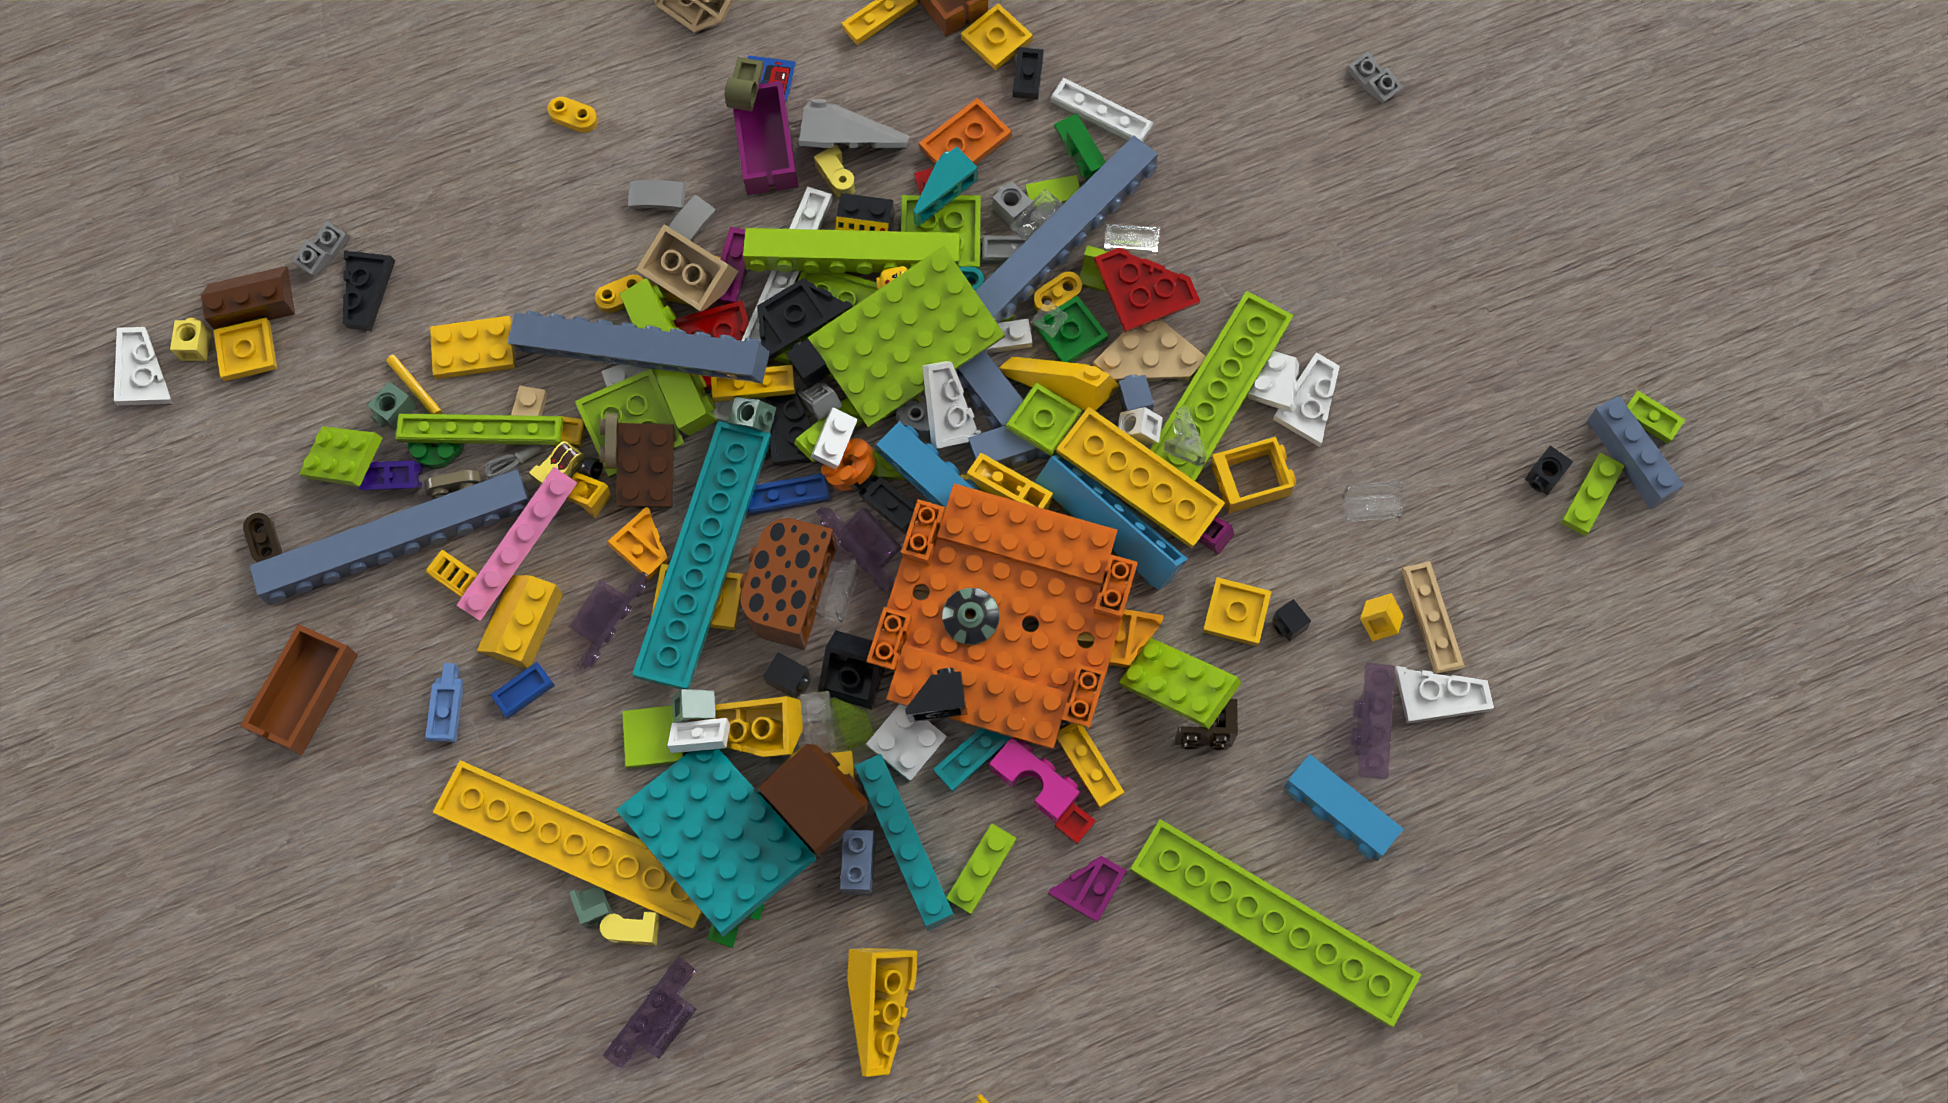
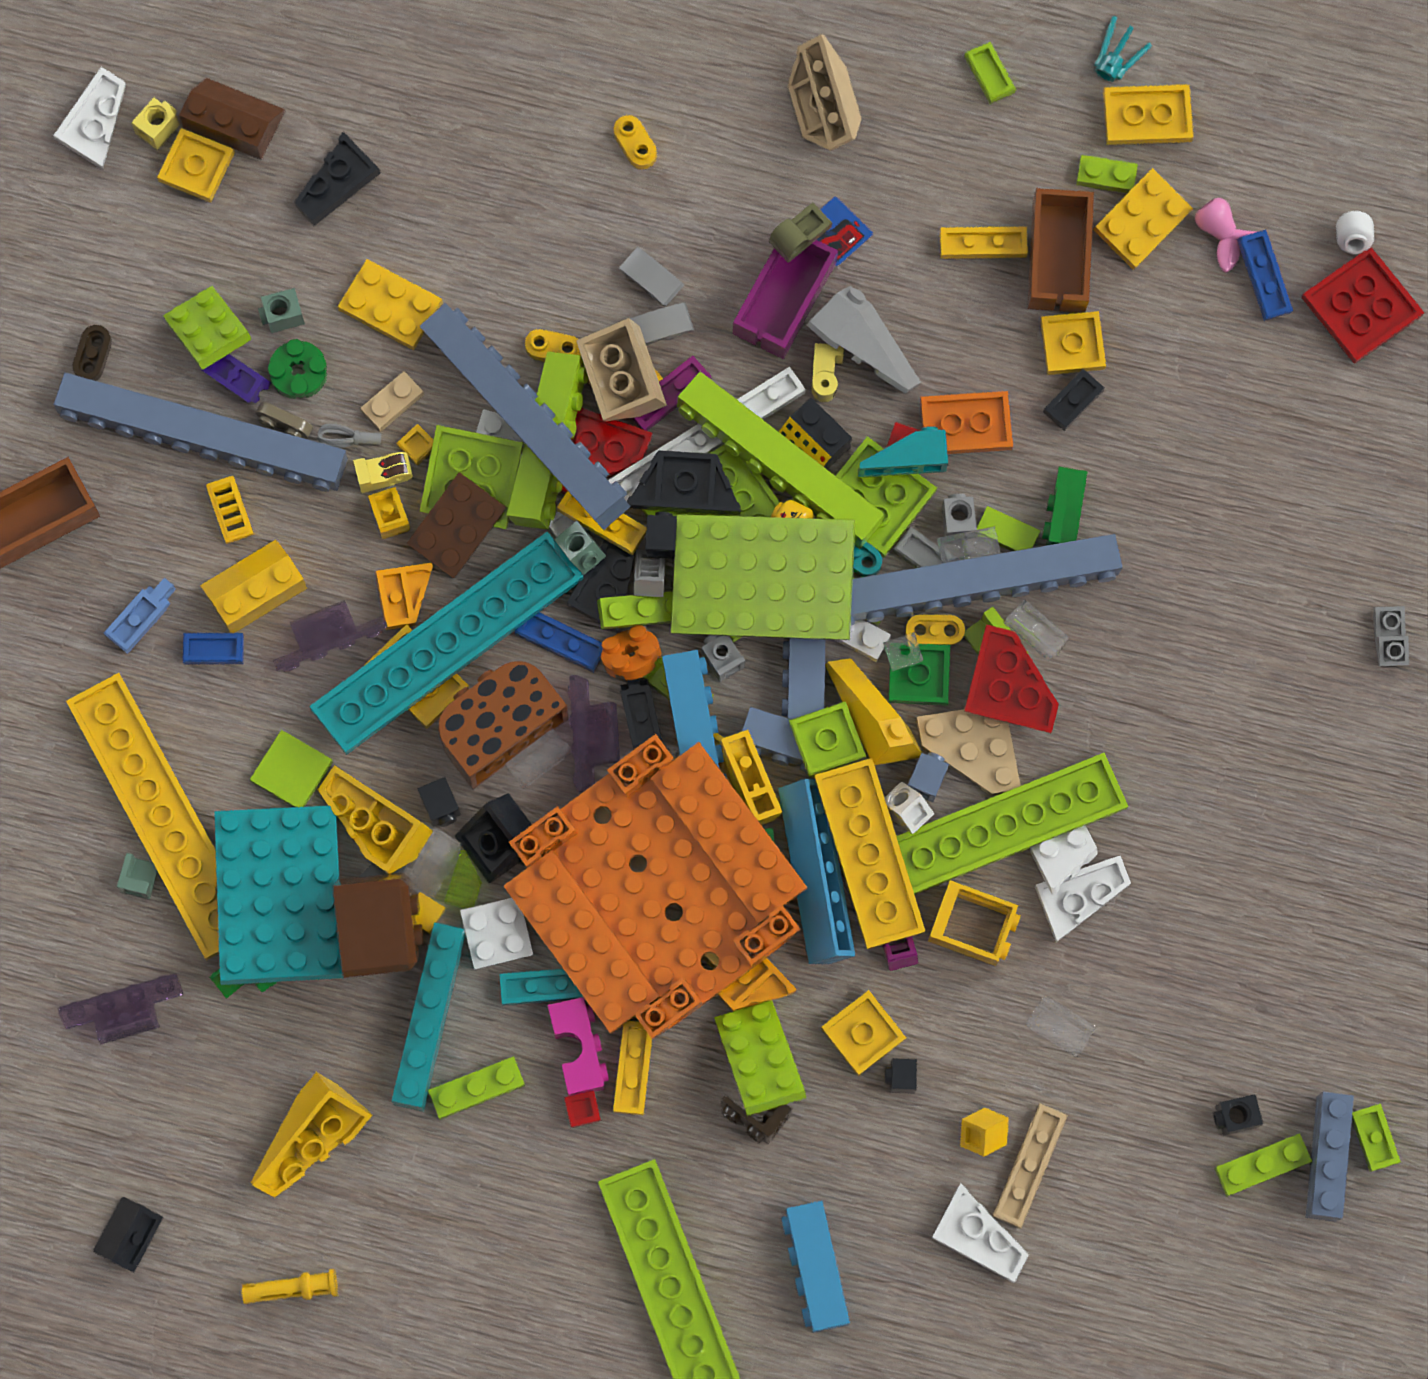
camera: 30 degrees right, 5 degrees up
light grey slope [292,221,351,276] -> none
yellow bar [386,355,442,414] -> none
lime tile [395,414,563,445] -> none
bright pink plate [456,467,577,621] -> none
black hinge [578,457,603,480] -> none
dark tan plate [599,413,619,469] -> none
light yellow leg [600,912,660,946] -> none
white plate [667,718,730,753] -> none
panel [672,689,716,723] -> none
white plate [810,407,857,469] -> none
sand blue brick [840,830,875,896] -> none
black slope [905,668,968,723] -> none
white wing [922,361,981,448] -> none
dish [942,588,1000,645] -> none
magenta wing [1048,856,1127,923] -> none
white tile [1051,78,1154,142] -> none
clear slope [1164,406,1206,467] -> none
clear purple bracket [1351,663,1395,780] -> none

